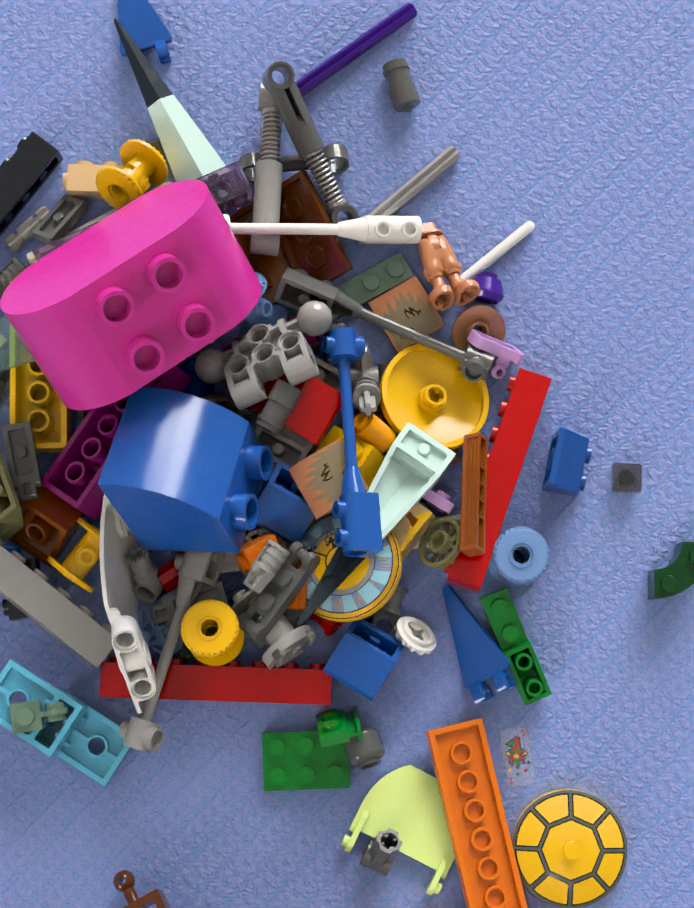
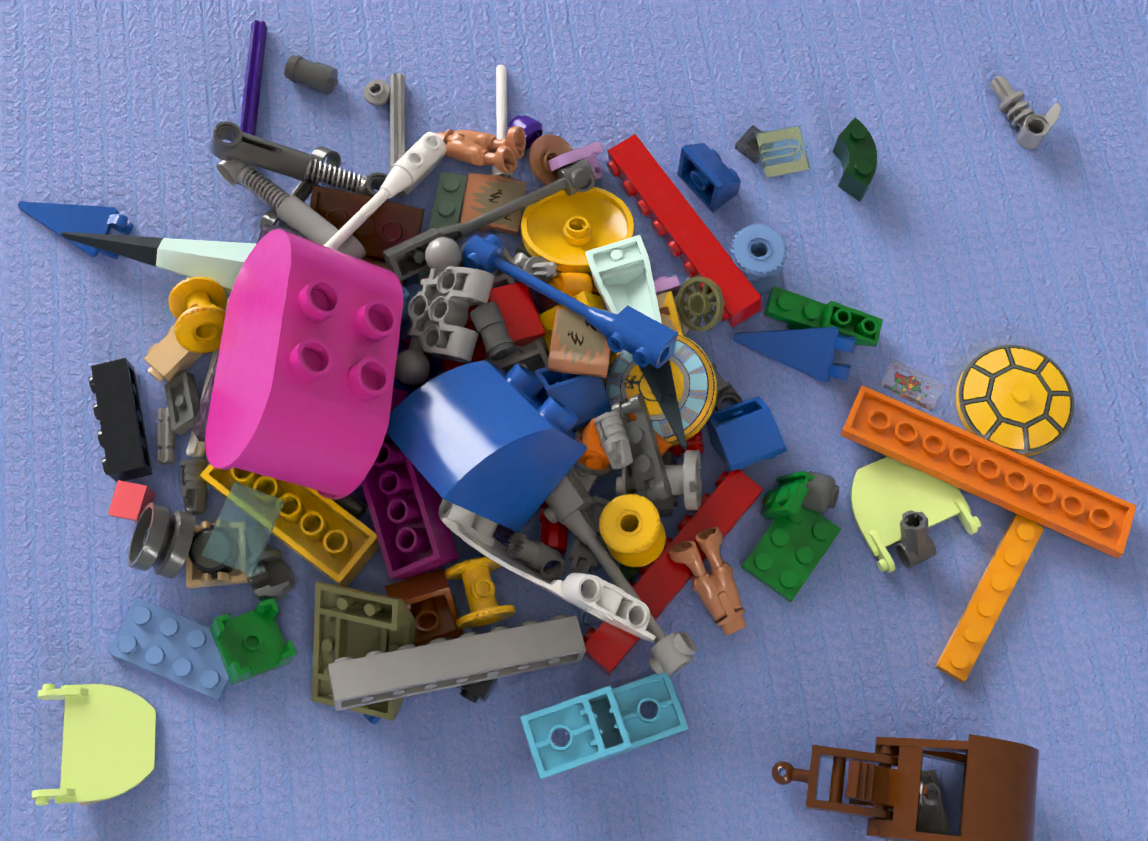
camera: 50 degrees left, 10 degrees down
dark grey hinge [1,421,43,502] -> none
sand green plate [9,700,68,734] -> none
white gear [394,616,437,655] -> none
dark orange piece [459,432,488,557] -> none
none -> light grey plate [363,79,390,106]
none -> nougat piece [668,527,746,635]
none -> clear light blue piece [756,125,811,178]

